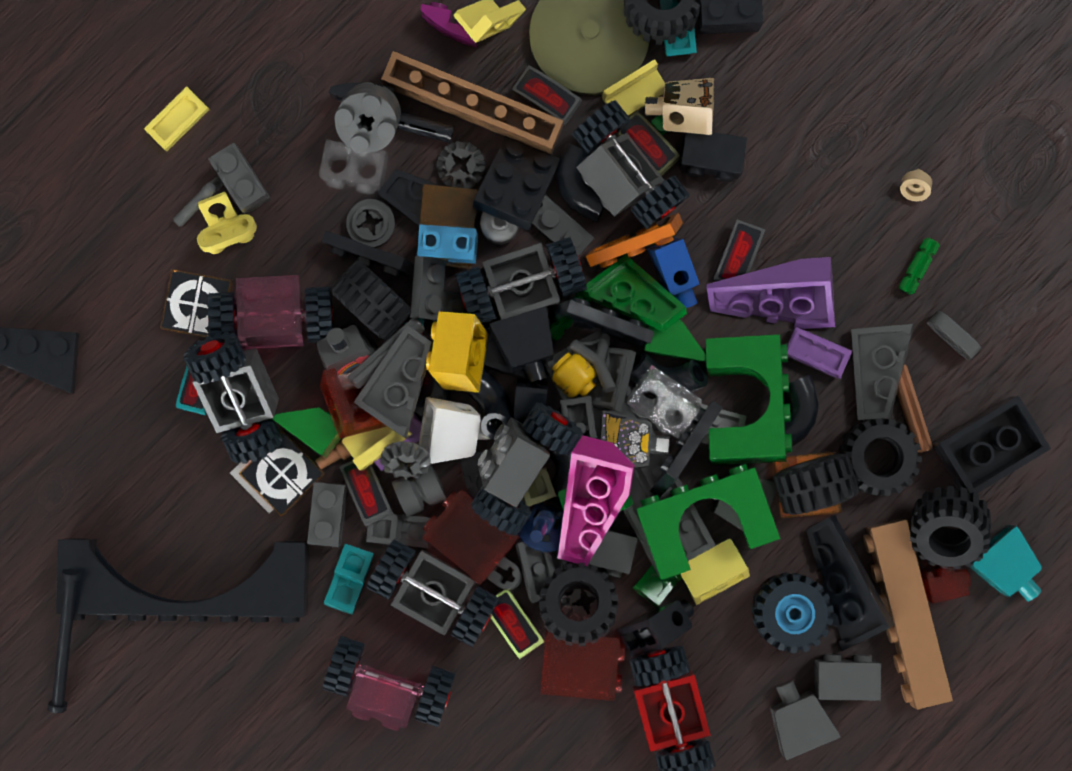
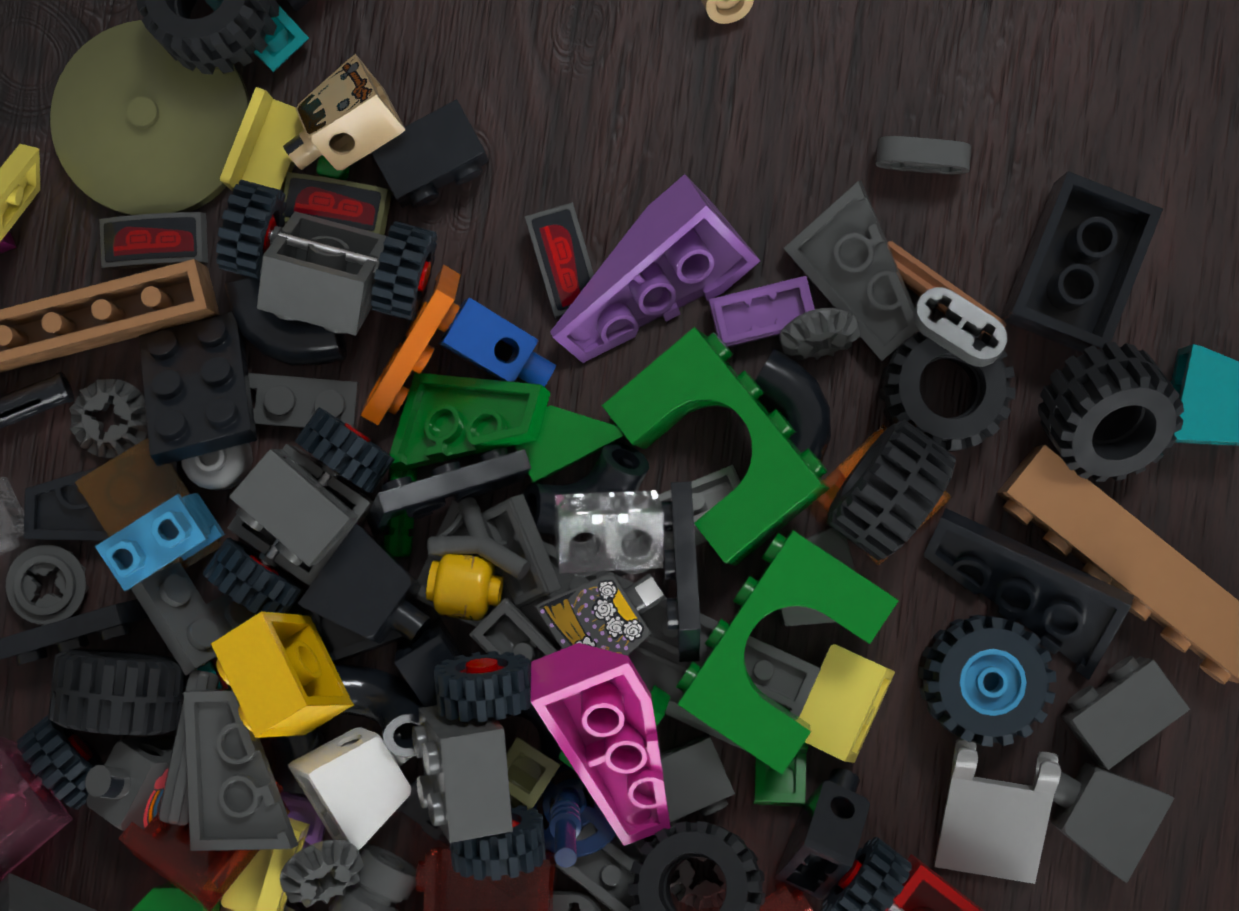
camera: 35 degrees left, 0 degrees up
green axle [899,237,940,295] -> none
clear red brick [920,567,971,603] -> none
none -> dark grey brick [229,449,359,566]
none -> dark grey gear [779,308,860,360]
none -> beam [913,287,1007,367]
none -> light grey flag [934,739,1061,884]

